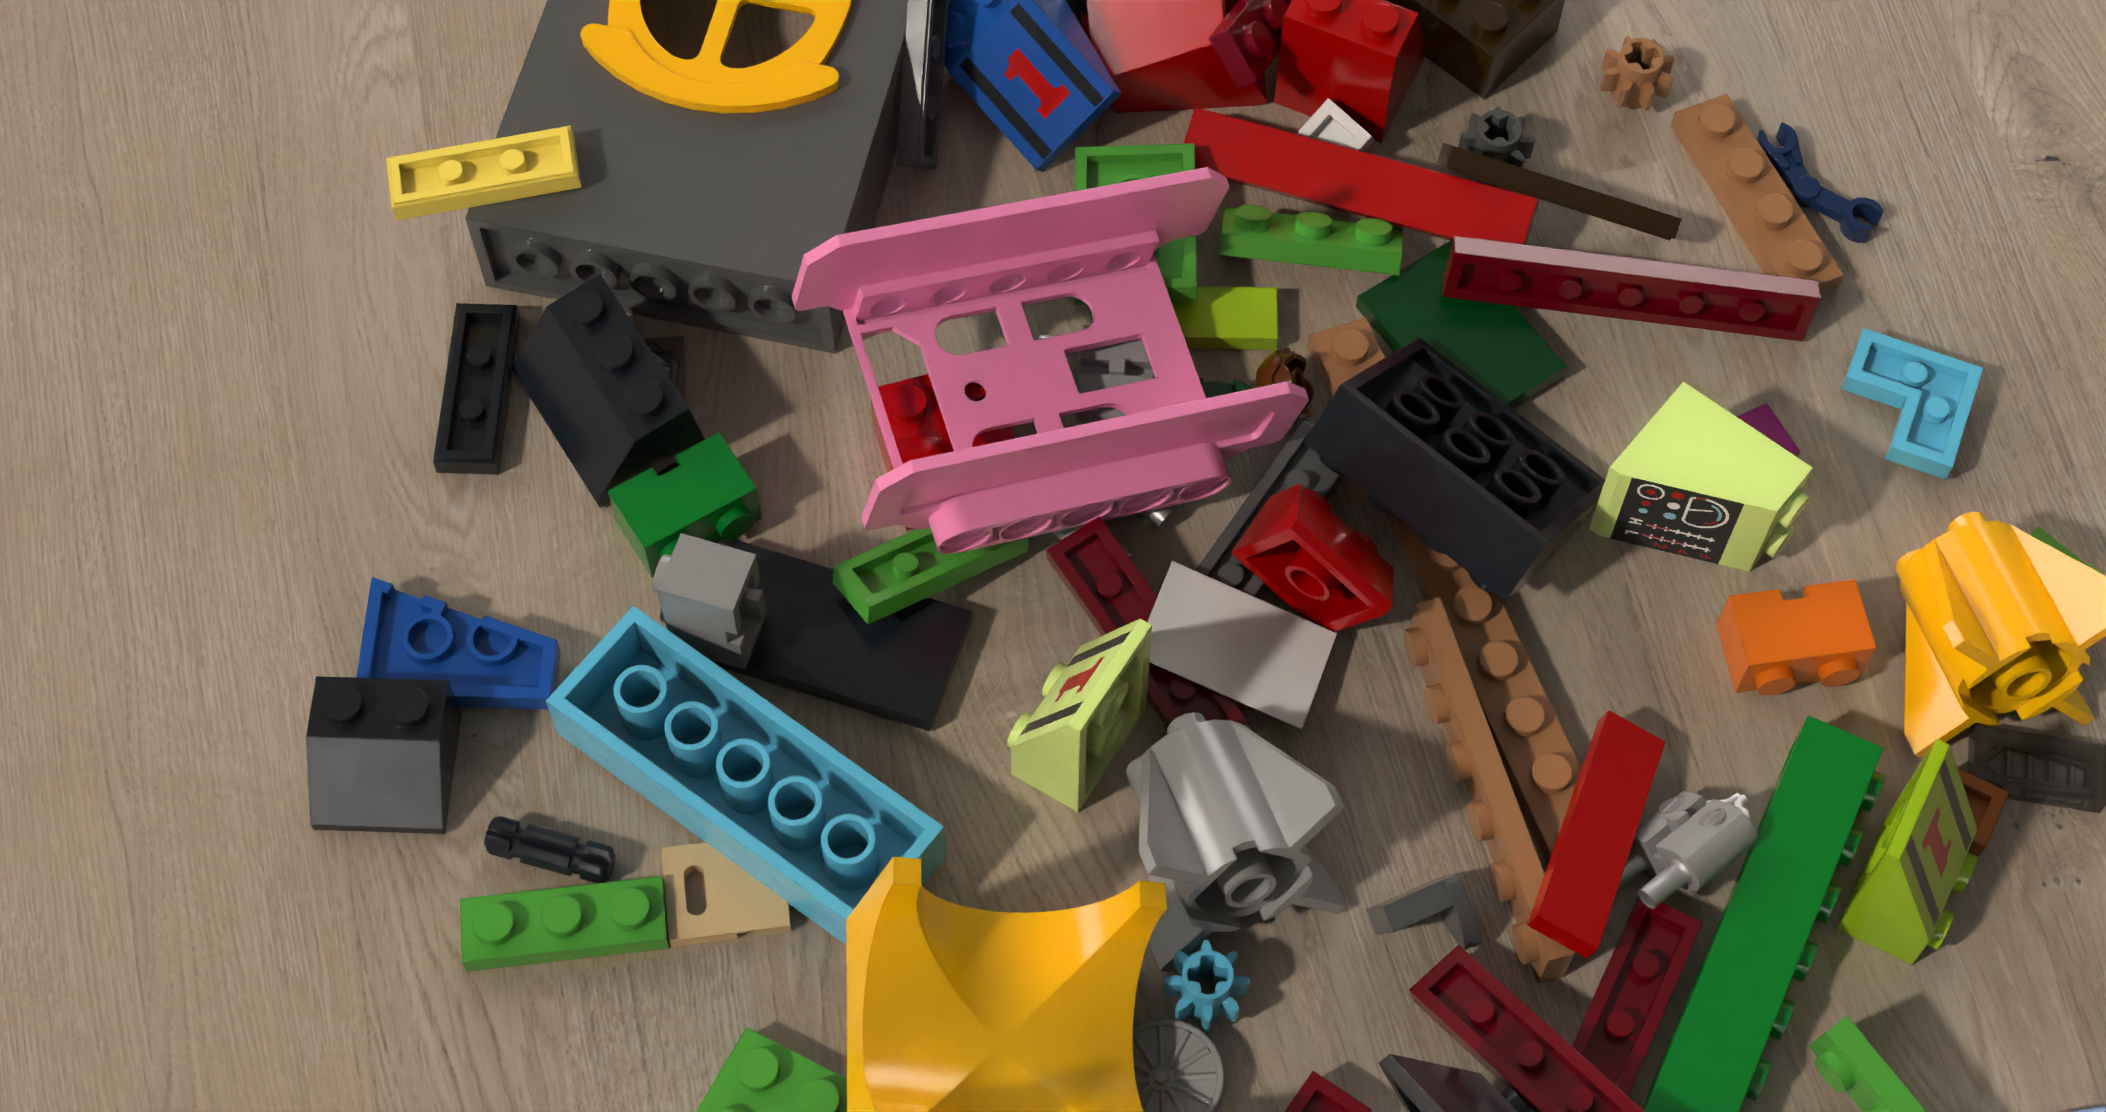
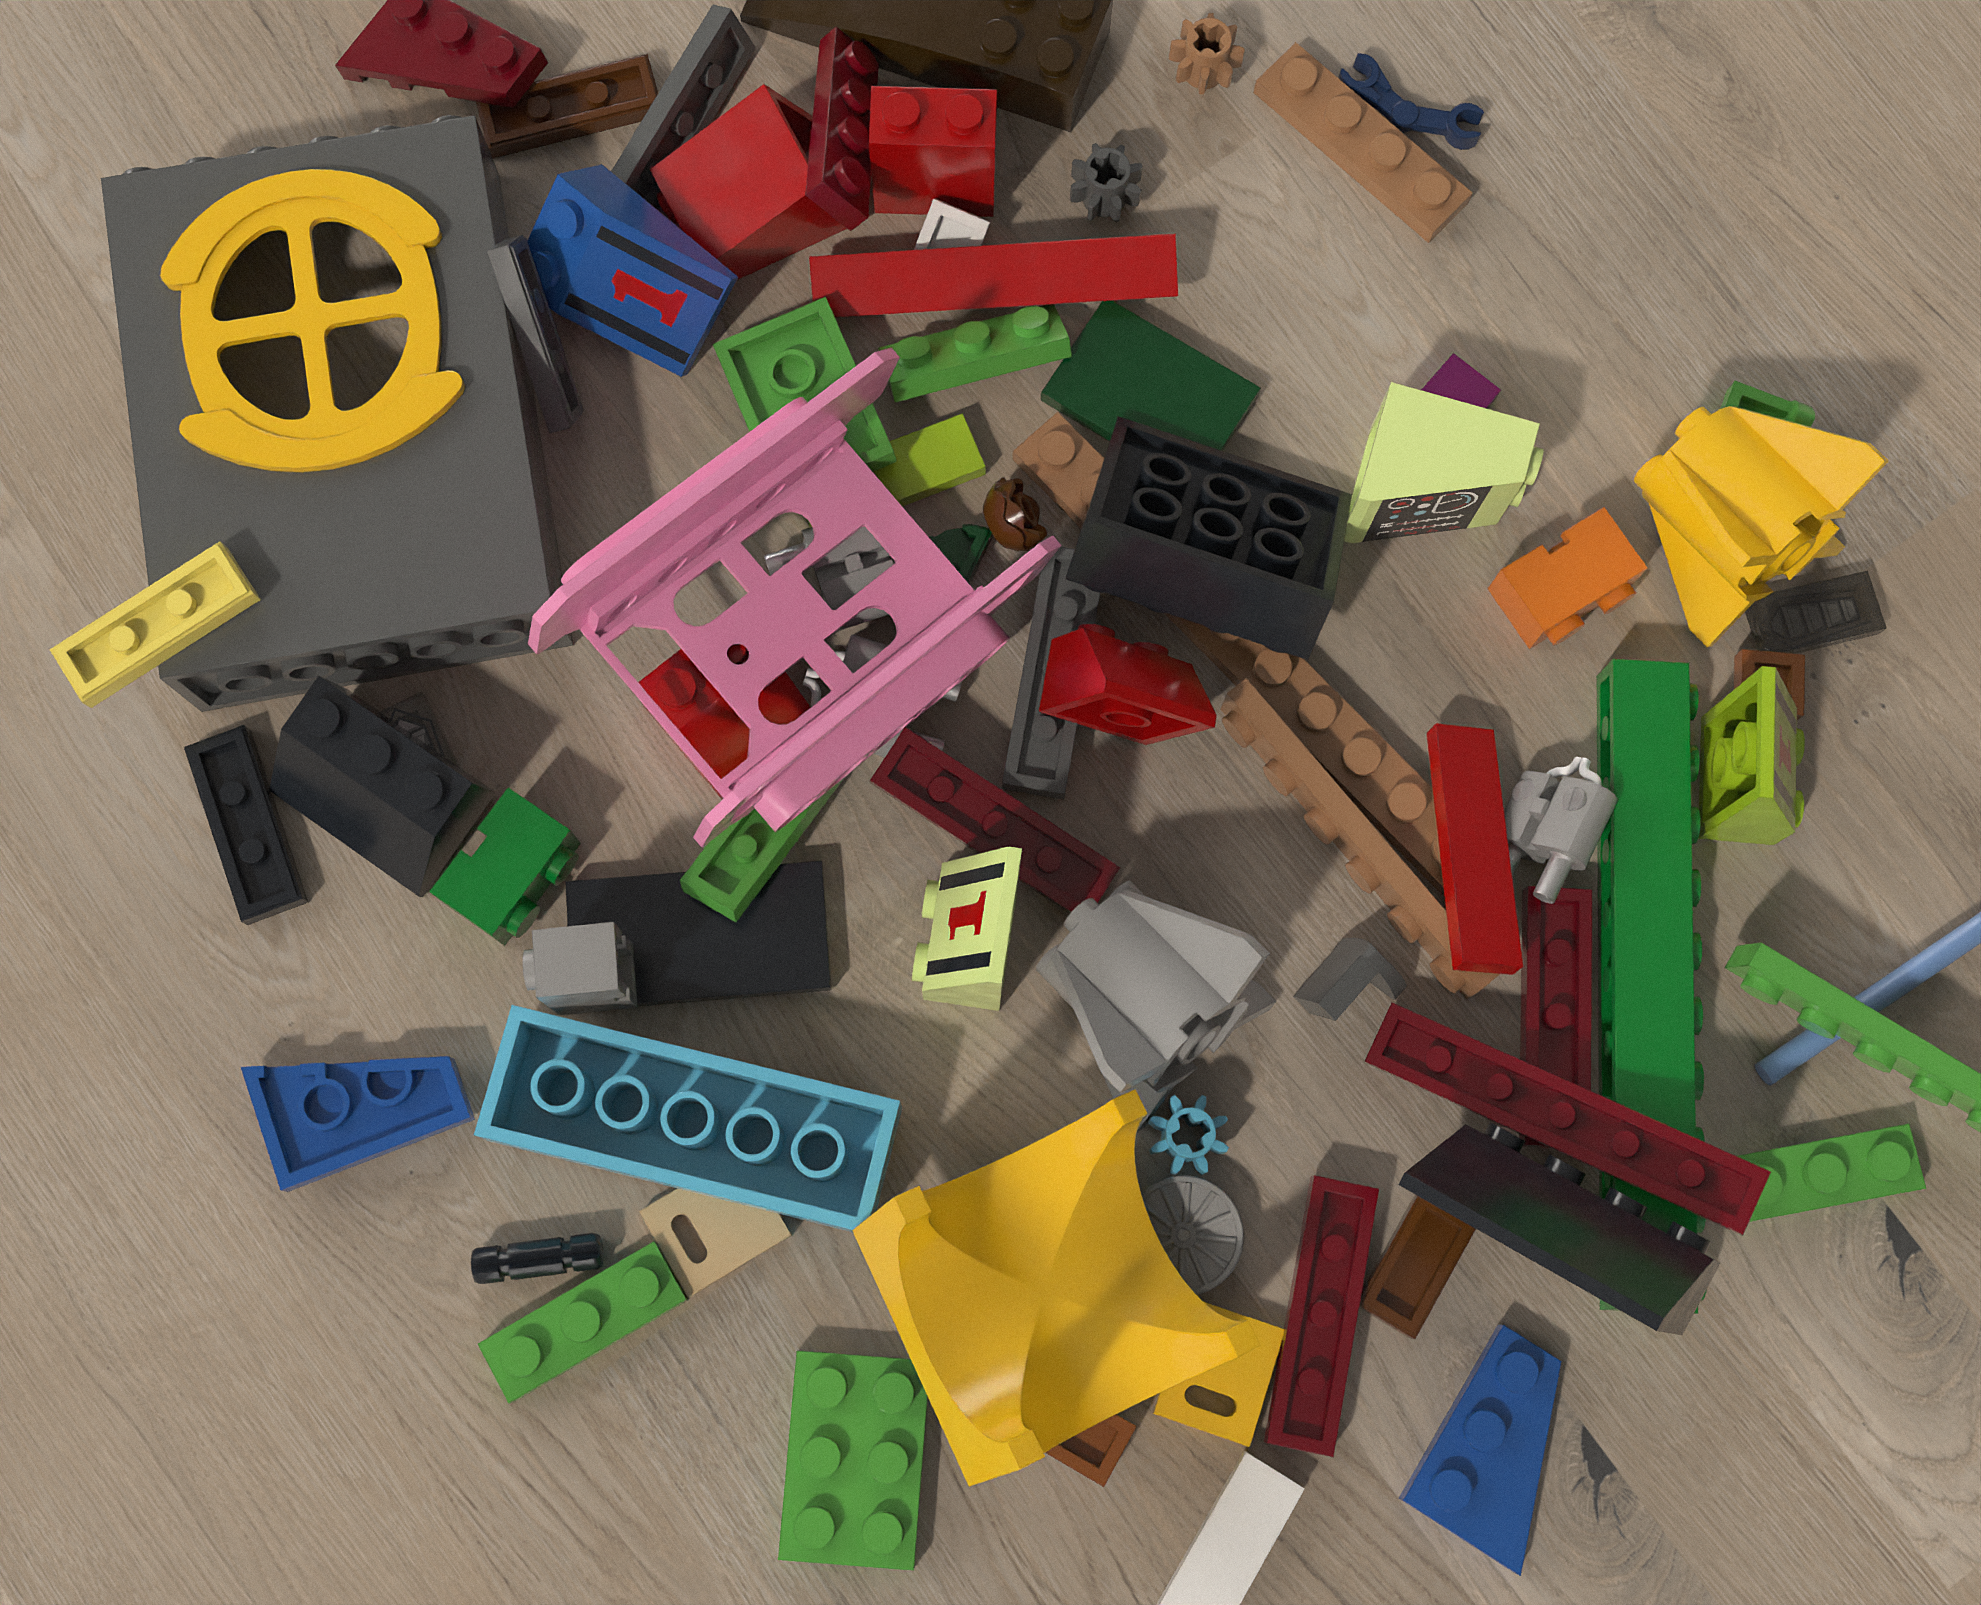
camera: 25 degrees left, 15 degrees up
black slope [306,676,462,834] -> none
white sticker [1147,561,1337,729] -> none
dark brown tile [1437,143,1682,241] -> none
dark red plate [1442,236,1821,341] -> none
medium azure plate [1841,328,1983,480] -> none

